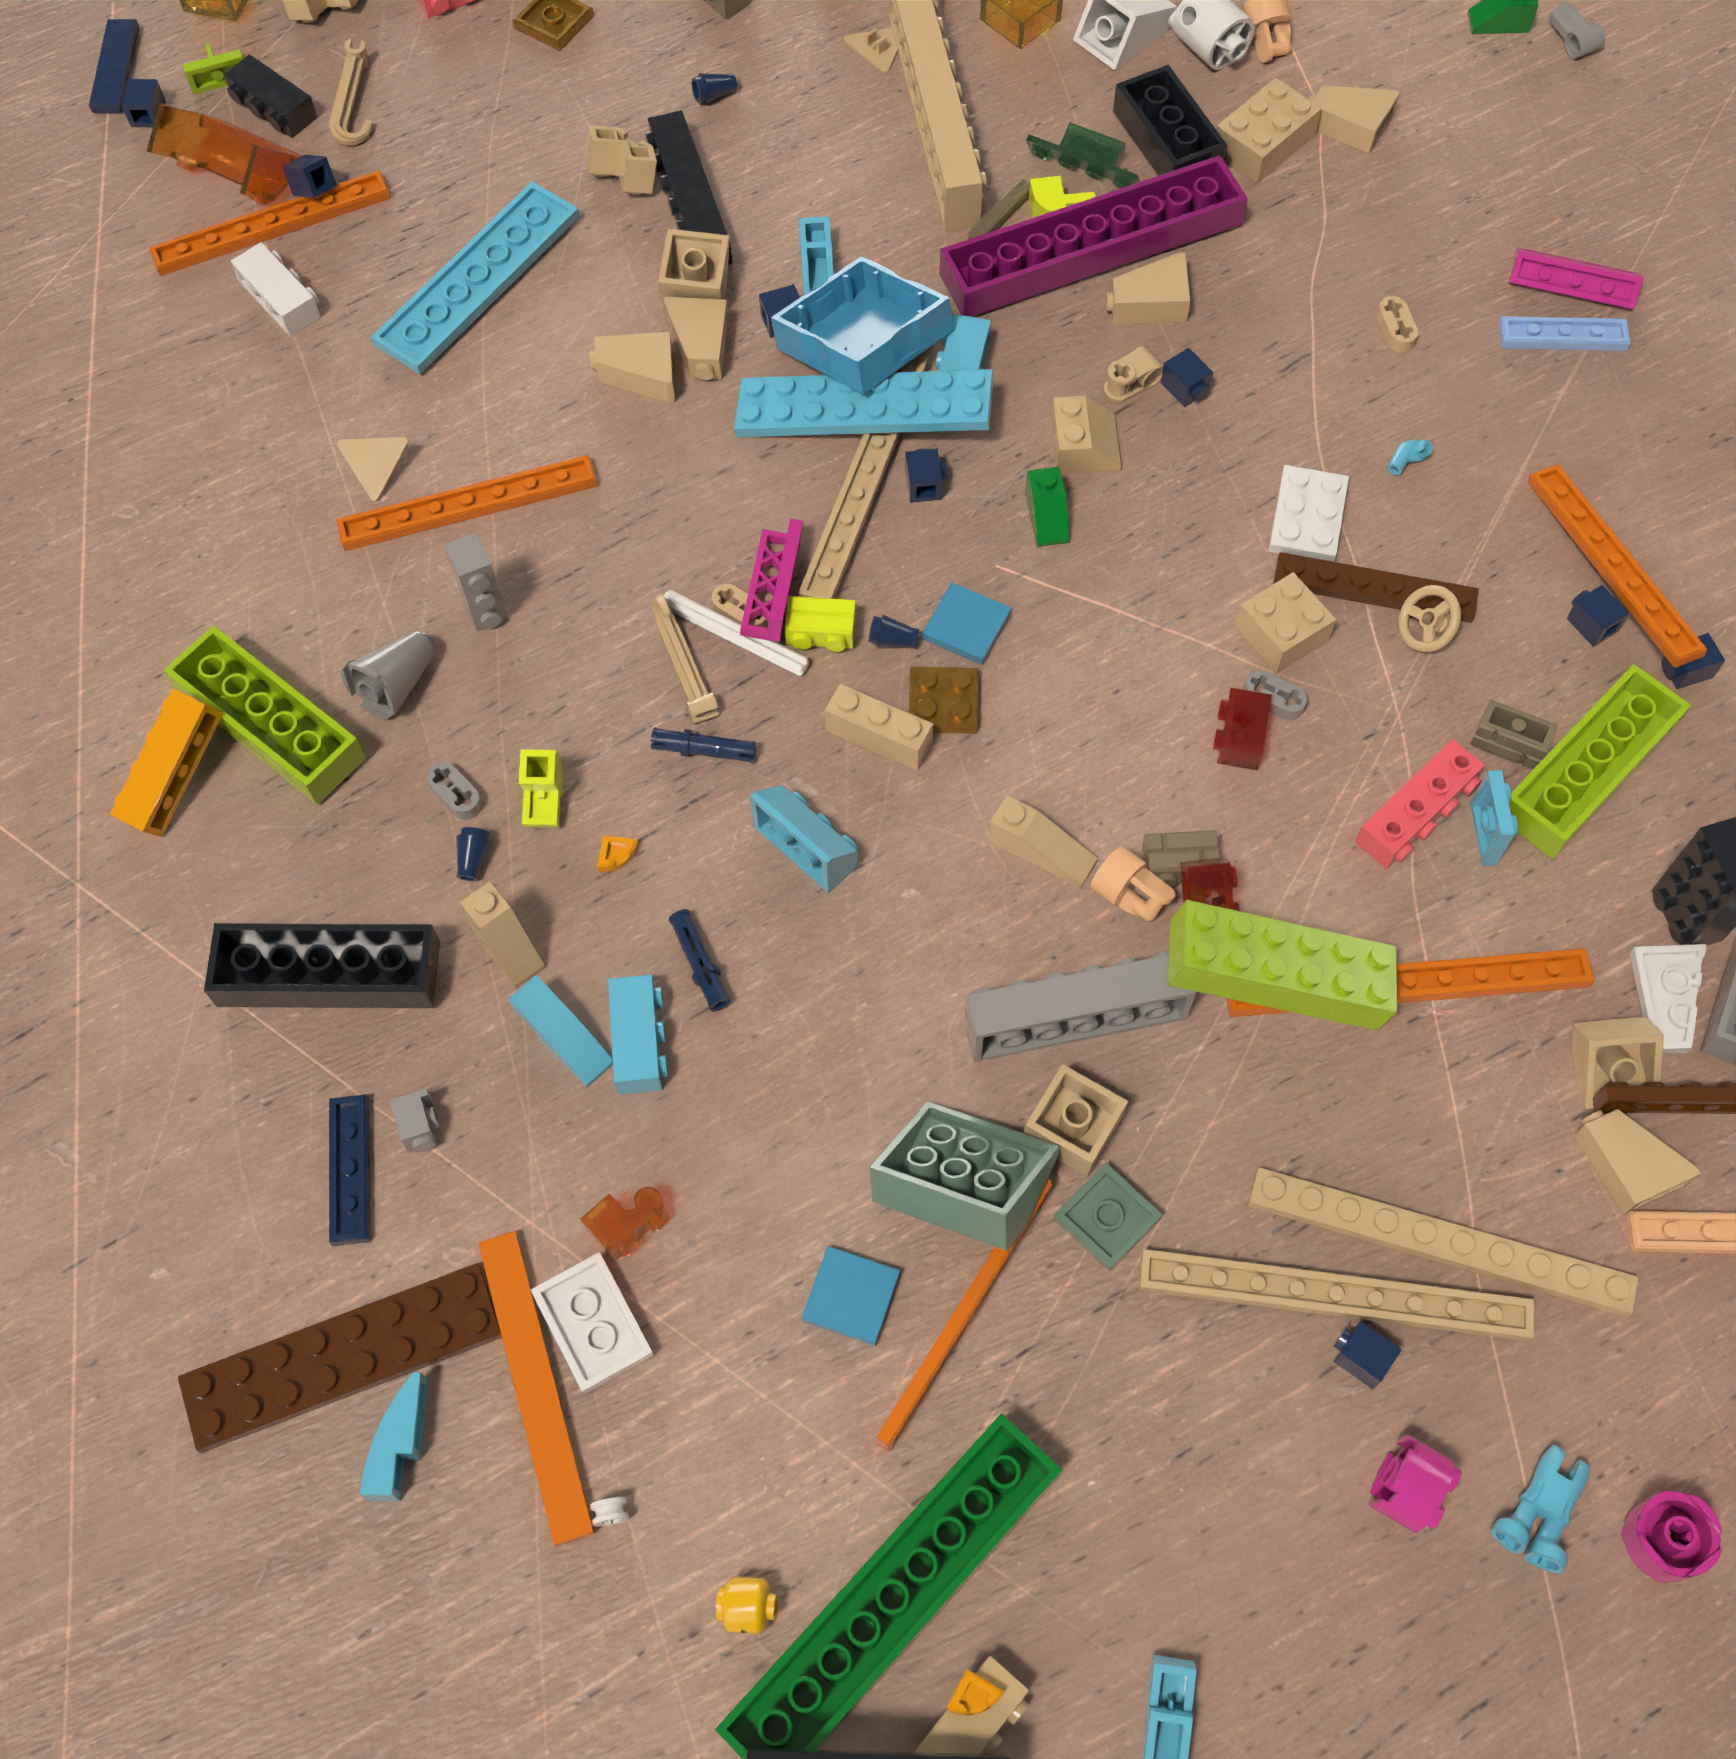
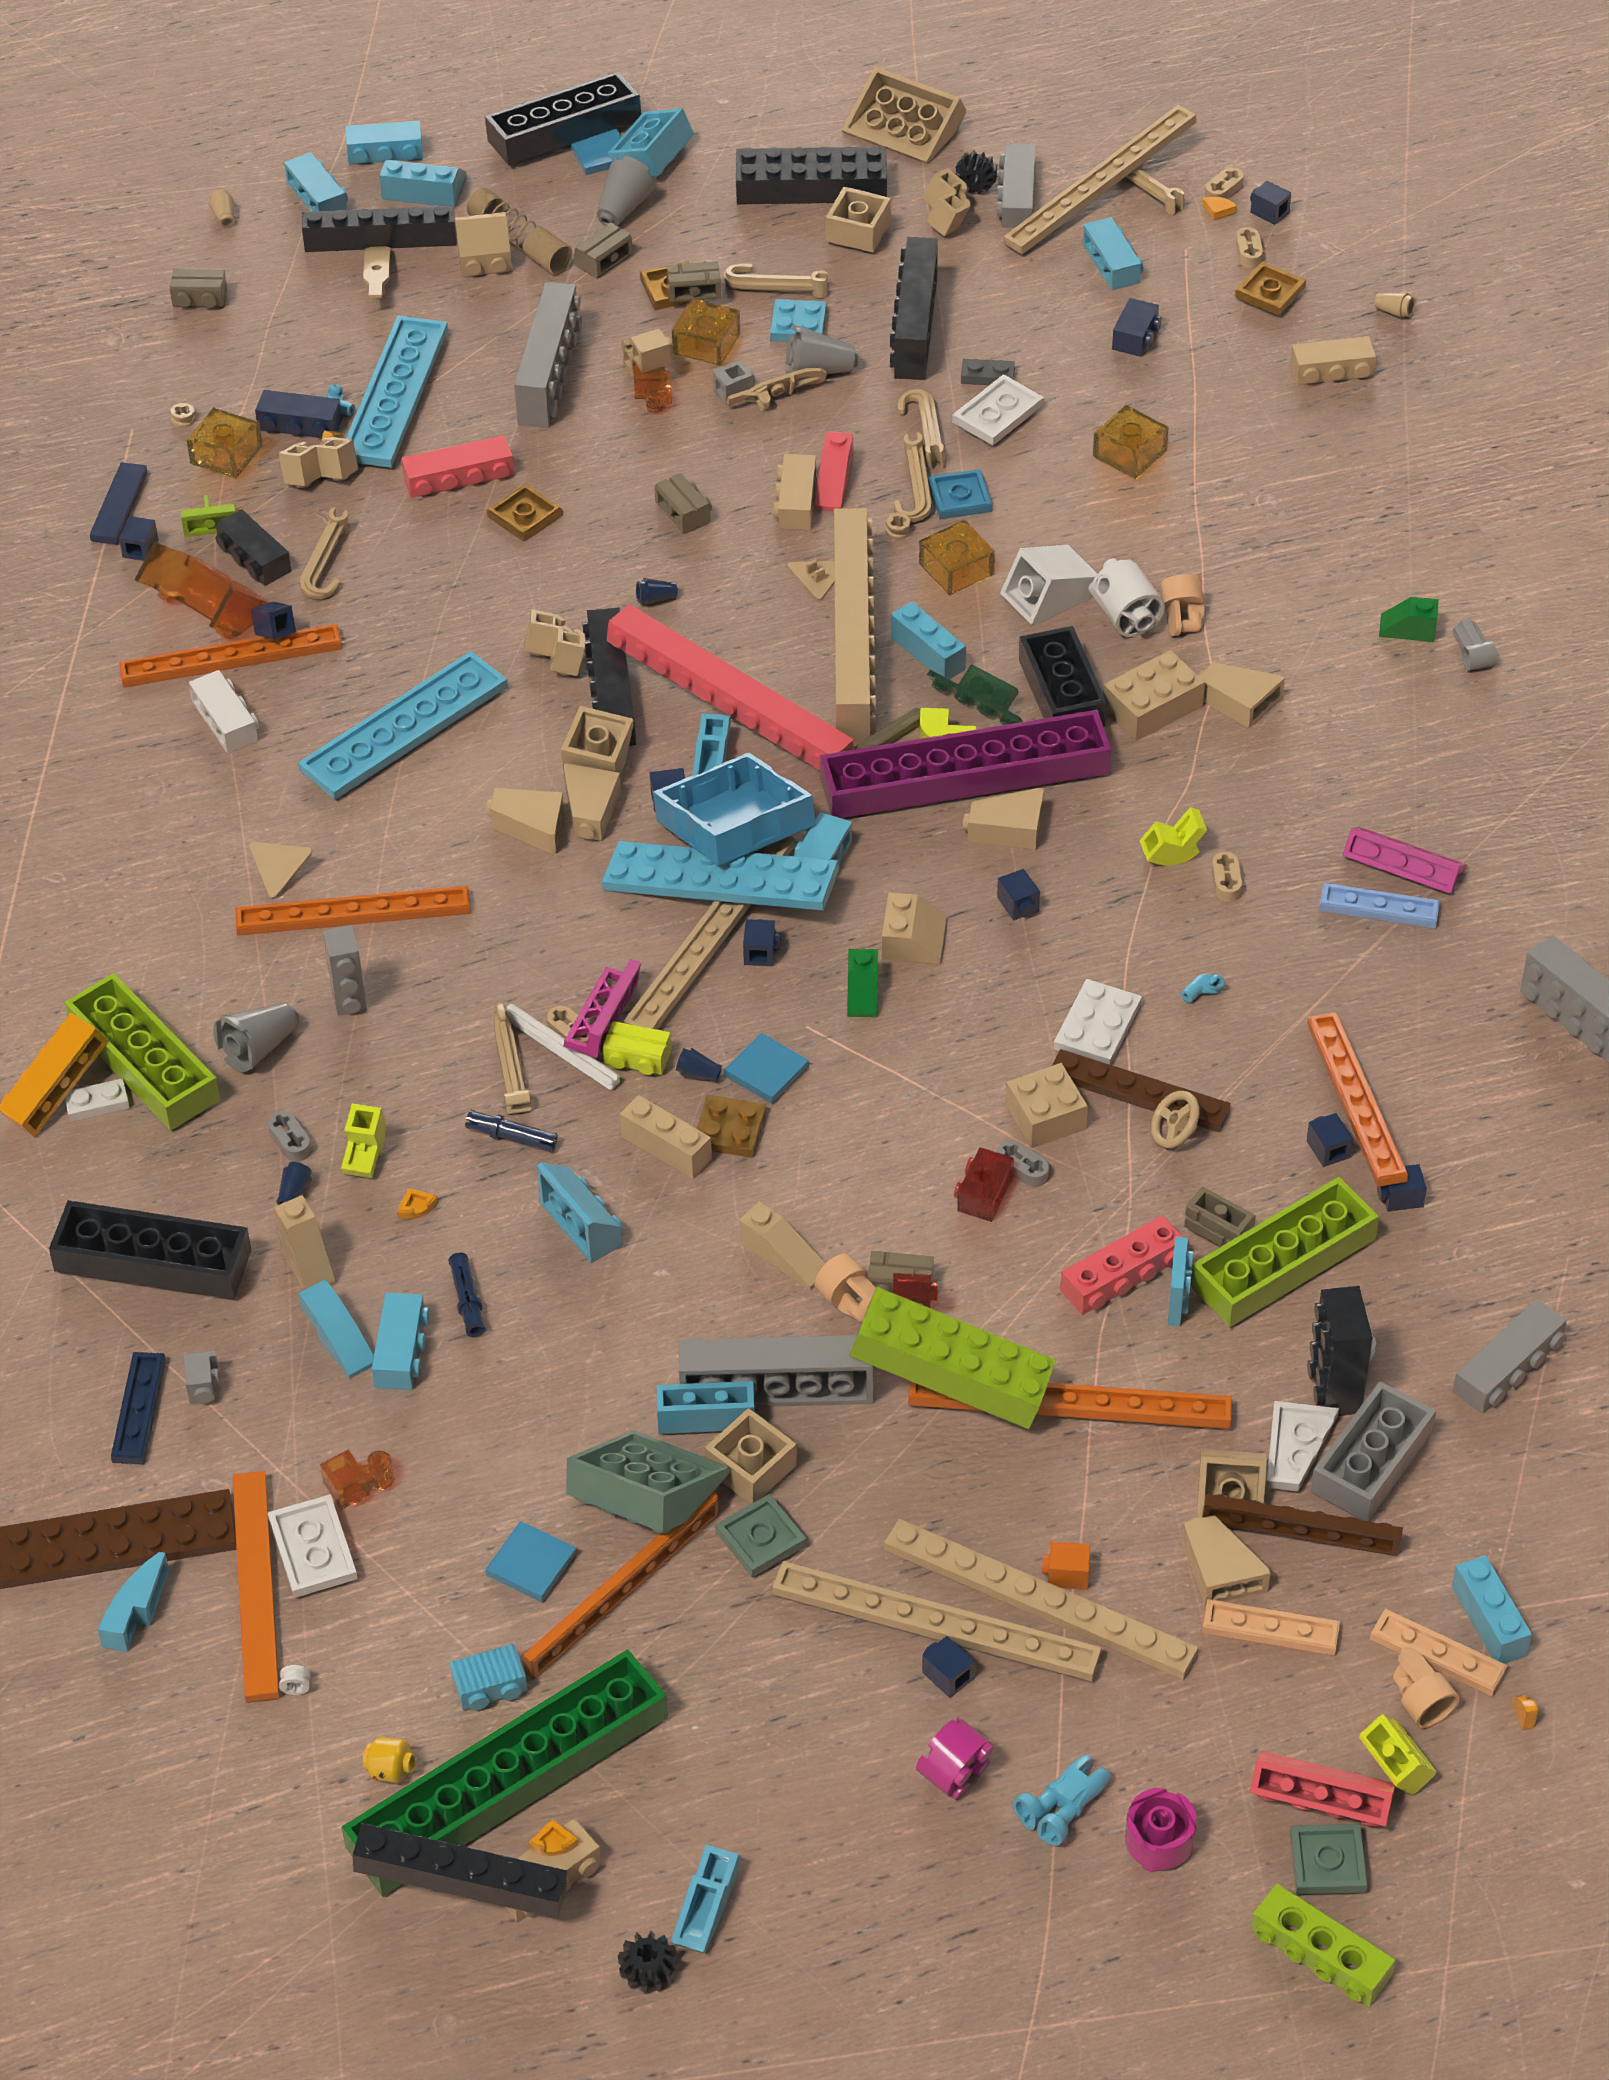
camera: 10 degrees right, 15 degrees down
tan piece [1103,346,1163,403] -> none
none -> white plate [65,1078,130,1122]
none -> medium azure brick [450,1643,527,1710]
none -> coral brick [606,604,854,770]
none -> medium azure brick [656,1381,754,1434]
none -> medium azure brick [891,601,966,683]
none -> orange brick [1042,1541,1090,1590]
none -> neon yellow brick [1139,807,1207,866]

